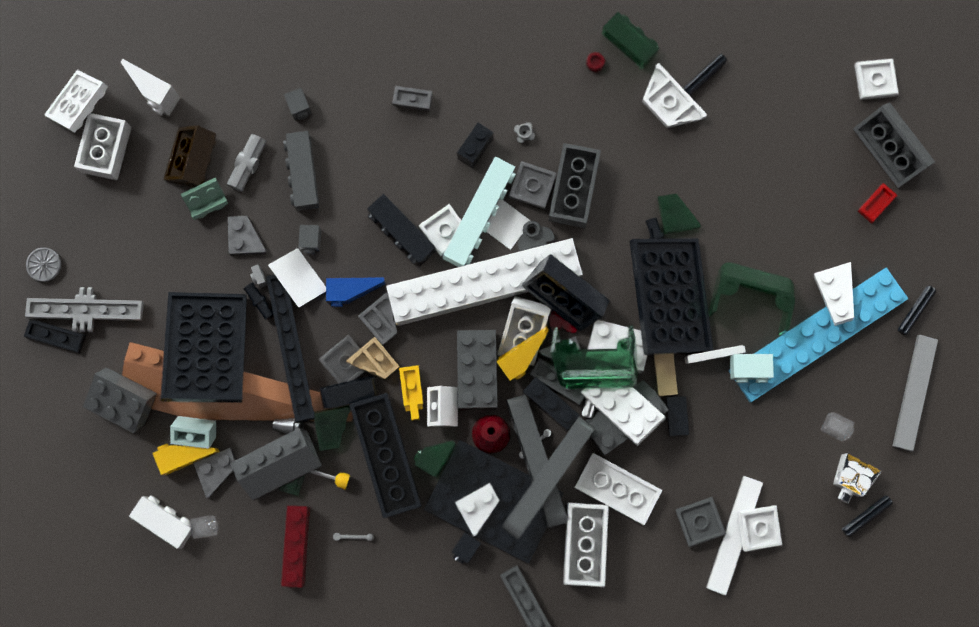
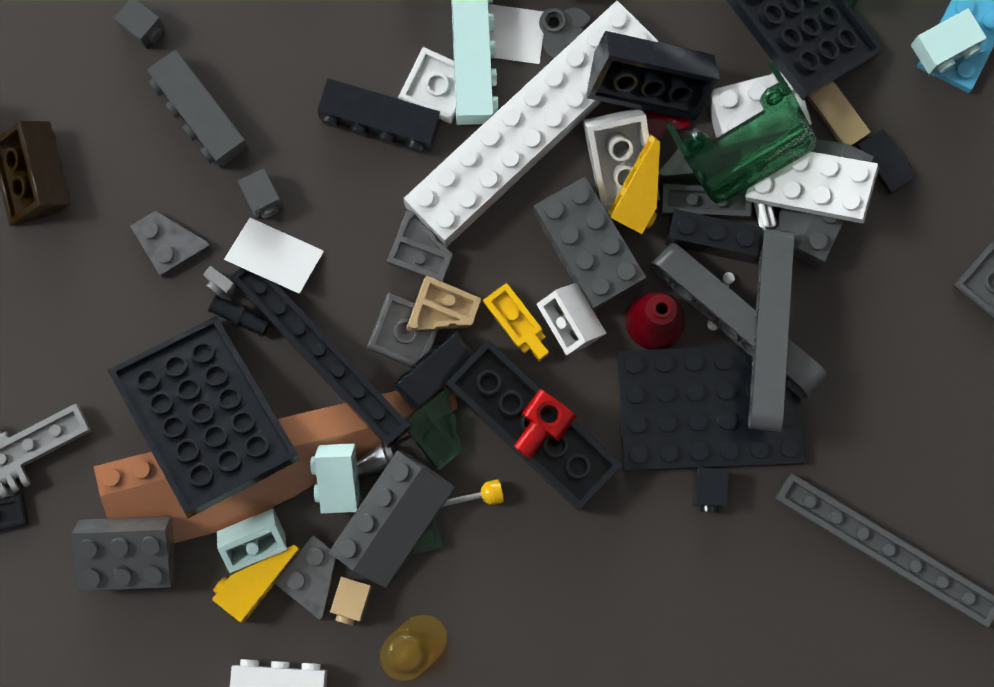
camera: 30 degrees left, 0 degrees up
sand green bracket [181,178,228,220] -> none
clear brick [190,516,219,539] -> none
light grey piece [227,134,267,192] -> none
dark red brick [281,506,310,587] -> none
blue slope [326,277,385,307] -> none
light grey hinge [333,533,374,541] -> none
clear green slope [414,441,456,478] -> none
white wing [455,483,499,536] -> none
white brick [563,503,608,586] -> none
white plate [574,453,662,525] -> none
white tile [685,345,746,364] -> none
none -> light aqua brick [310,443,361,514]
none -> tan brick [330,577,372,626]
none -> clear yellow piece [380,614,447,681]
none -> red piece [513,390,577,459]

